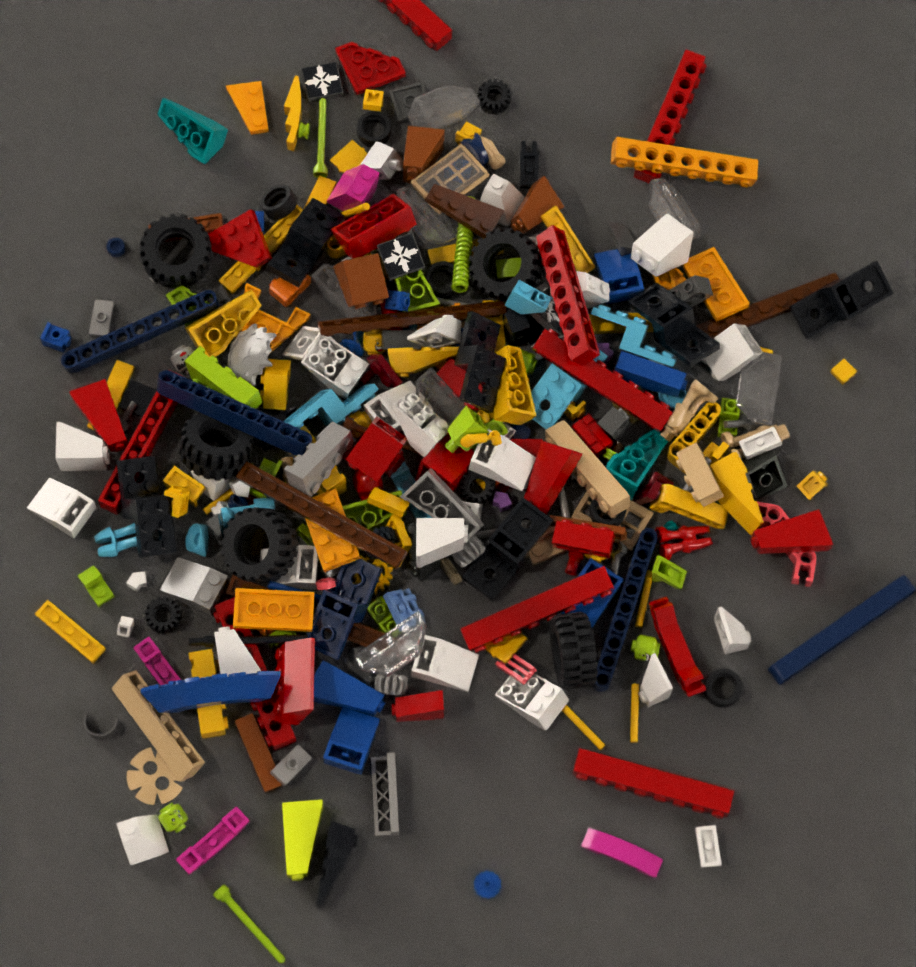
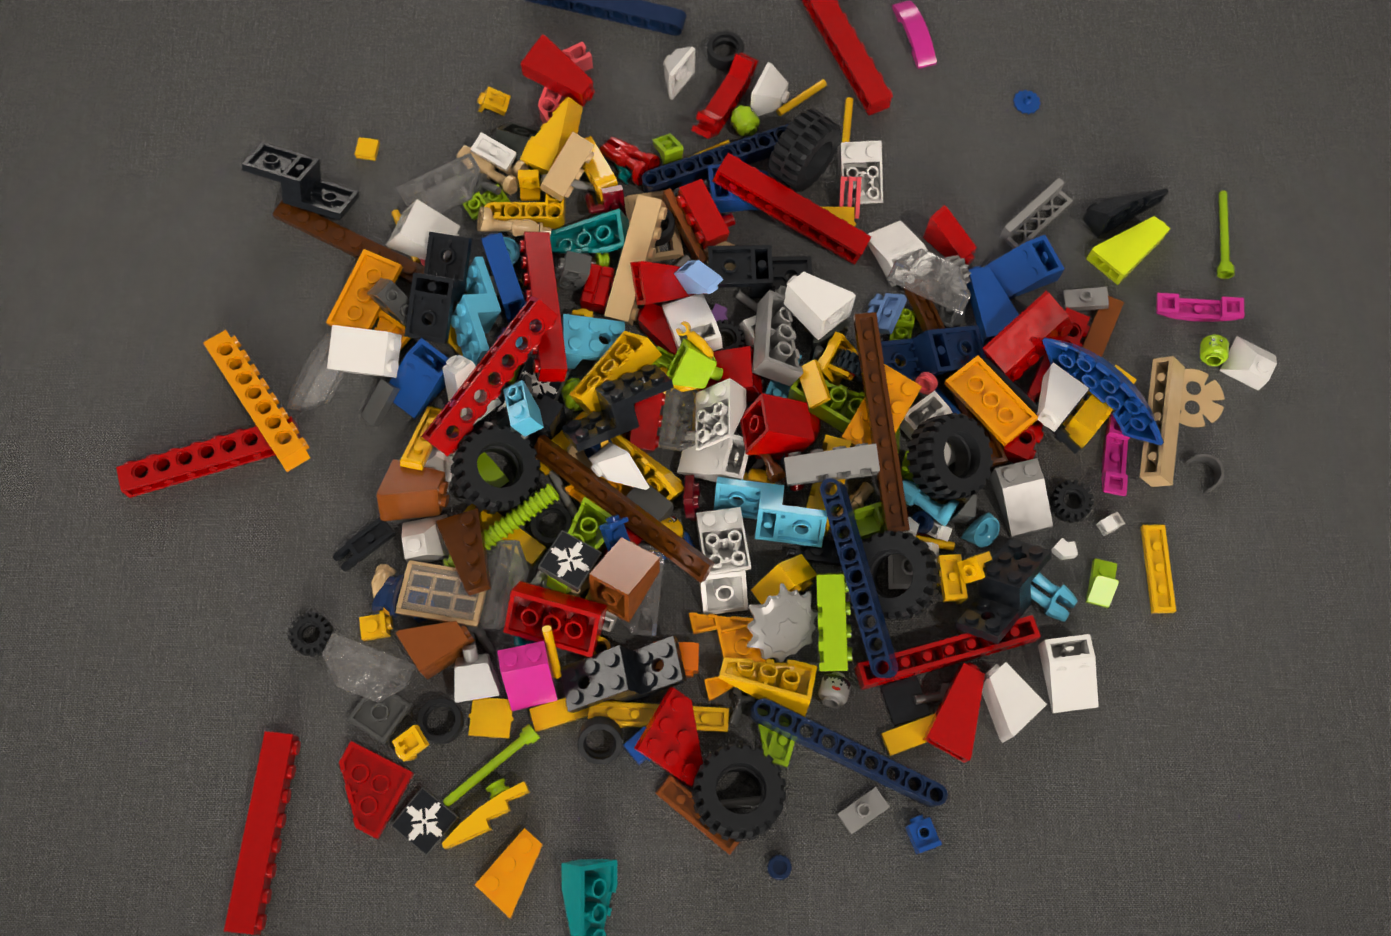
camera: 130 degrees left, 0 degrees up
none -> light blue slope [674,260,723,295]

